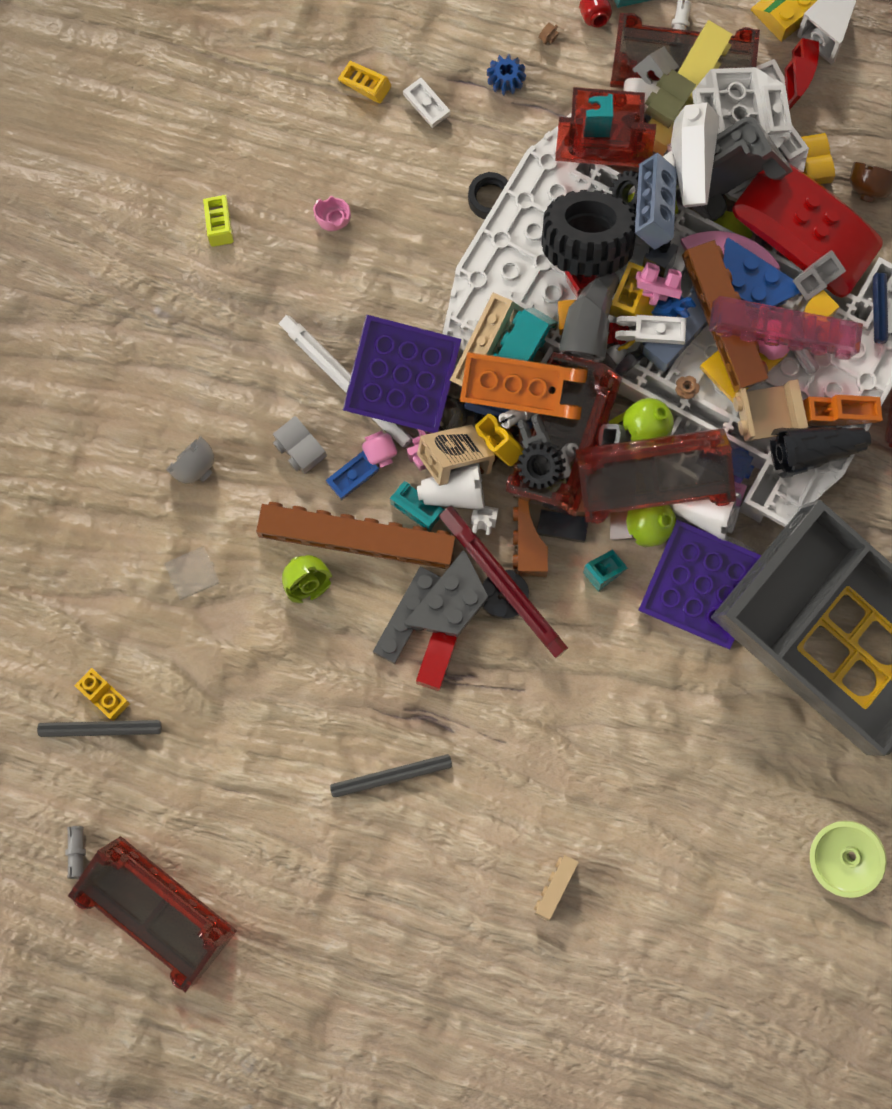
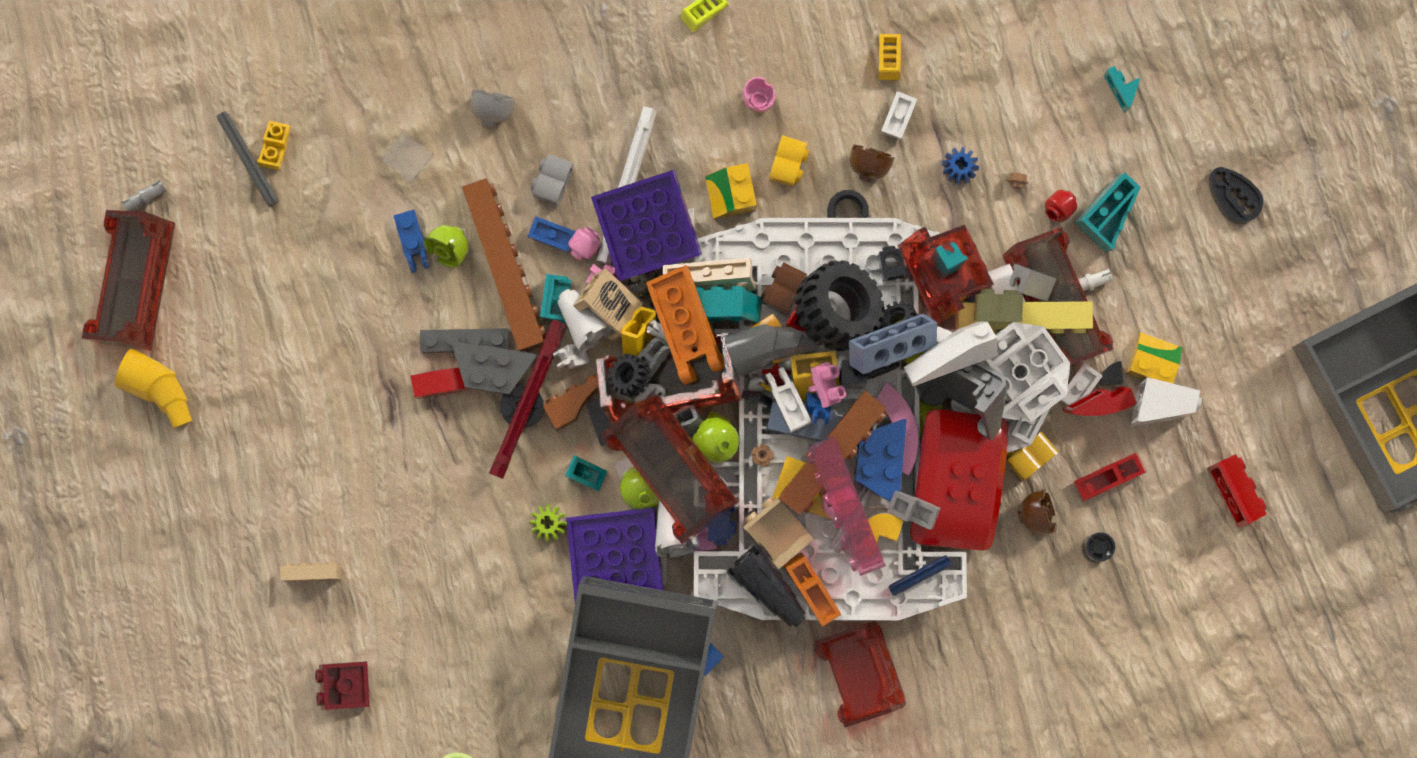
camera: 60 degrees right, 5 degrees up
dark grey axle [330,754,452,798] -> none
none -> yellow piece [114,348,192,429]
none -> dark red plate [315,661,370,710]
none -> blue hinge [393,209,430,273]
none -> lime gear [529,504,567,542]
none -> yellow slope [705,163,757,219]
none -> reddish brown brick [761,262,807,316]
none -> yellow brick [769,135,810,187]
none -> reddish brown cylinder [849,144,895,182]
none -> black brick [878,246,906,282]
none -> red slope [1074,452,1147,501]
none -> black tile [1100,361,1123,386]

